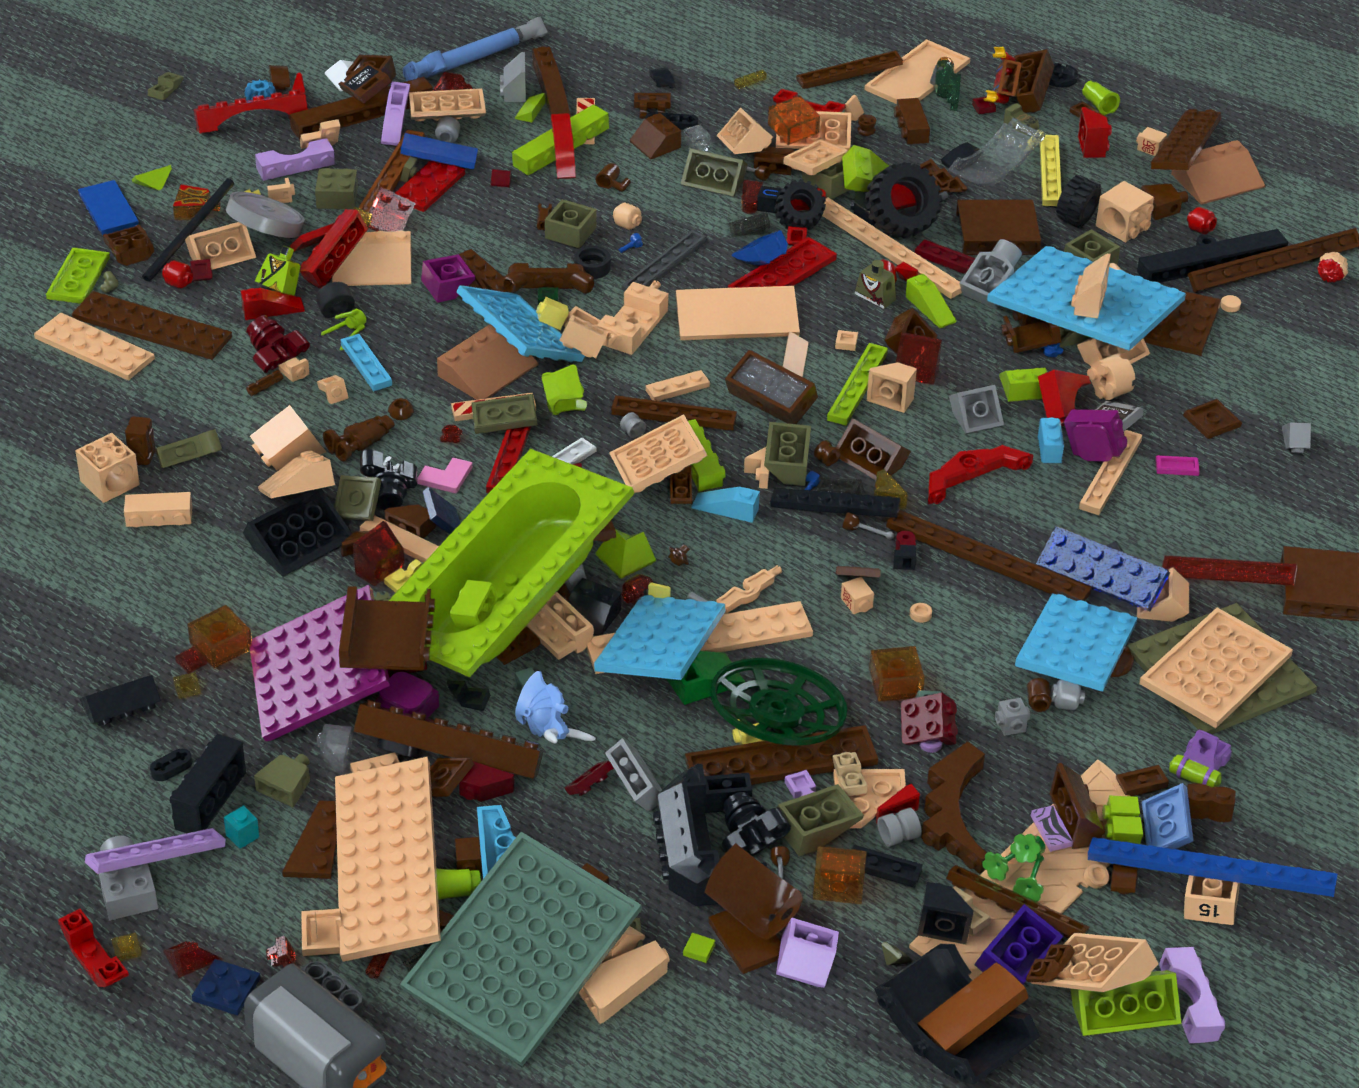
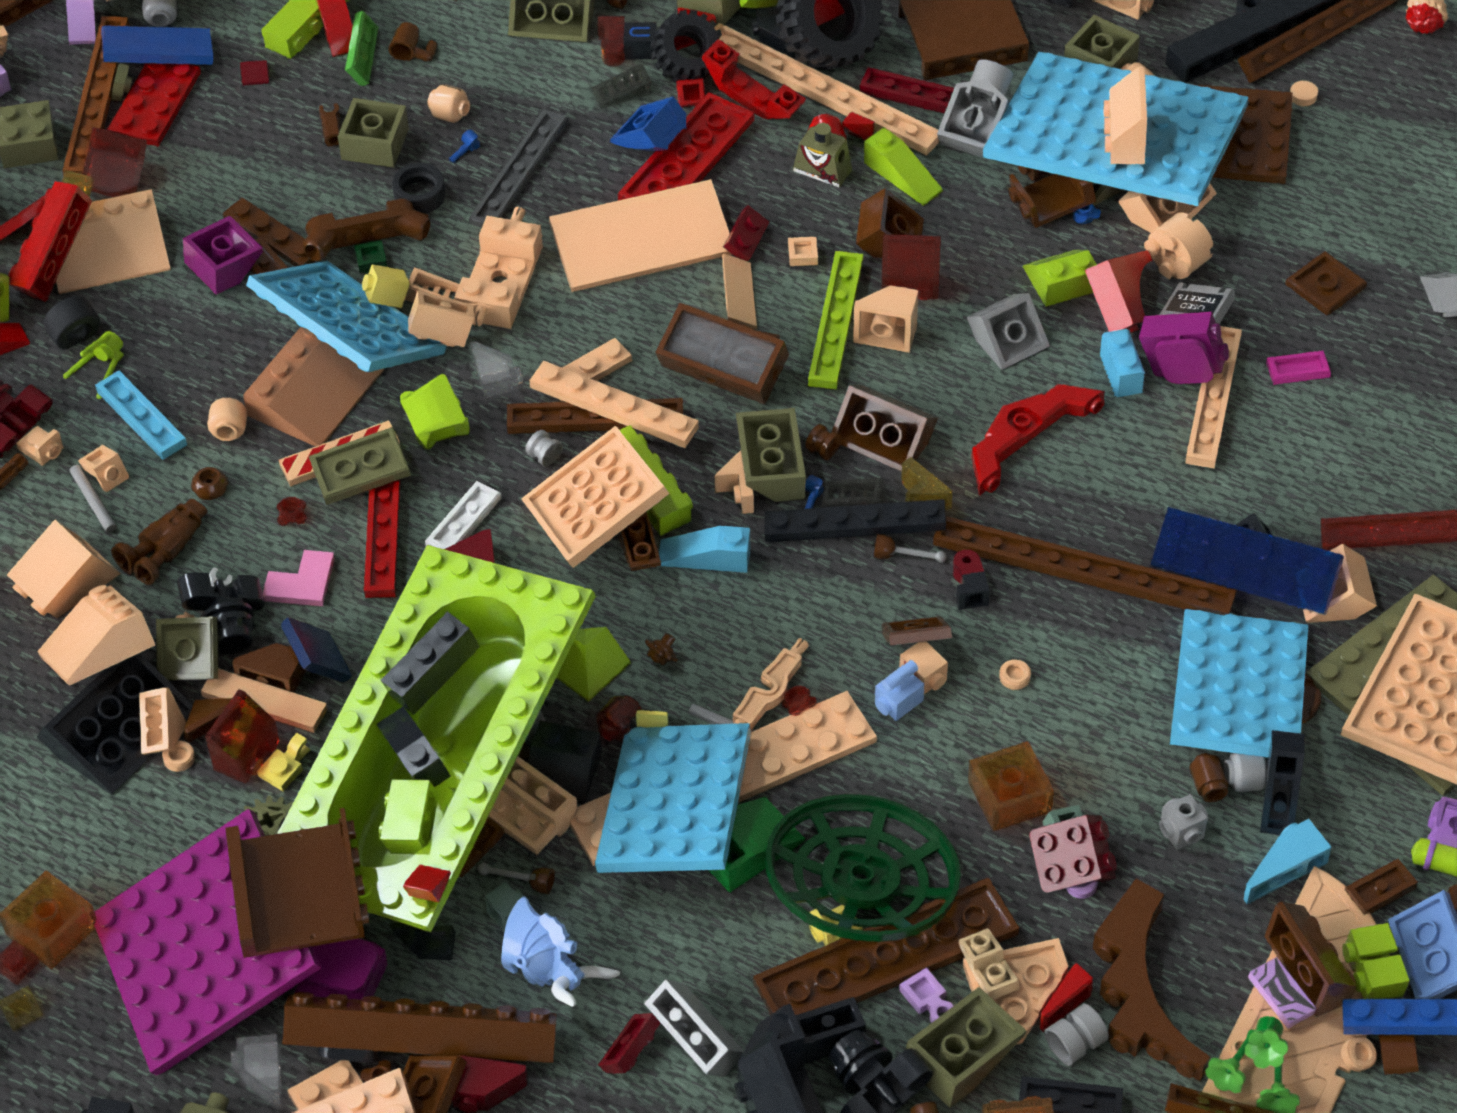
camera: 10 degrees left, 10 degrees up
none -> light grey bar [70,465,117,533]
none -> light nougat slope [139,687,186,755]
none -> light nougat tile [162,741,195,772]
none -> light nougat head [207,398,247,441]
none -> bright green tile [345,10,378,86]
none -> black slope [376,706,451,787]
none -> black brick [381,612,480,715]
none -> red slope [403,864,451,903]
none -> clear slope [470,341,523,402]
none -> hinge [477,863,555,895]
none -> light nougat plate [529,361,699,448]
none -> red slope [702,39,806,119]
none -> dark red plate [723,205,770,261]
none -> clear red plate [782,686,817,716]
none -> light blue brick [875,660,924,721]
none -> medium azure slope [1243,819,1331,904]
none -> black slope [1260,730,1305,835]

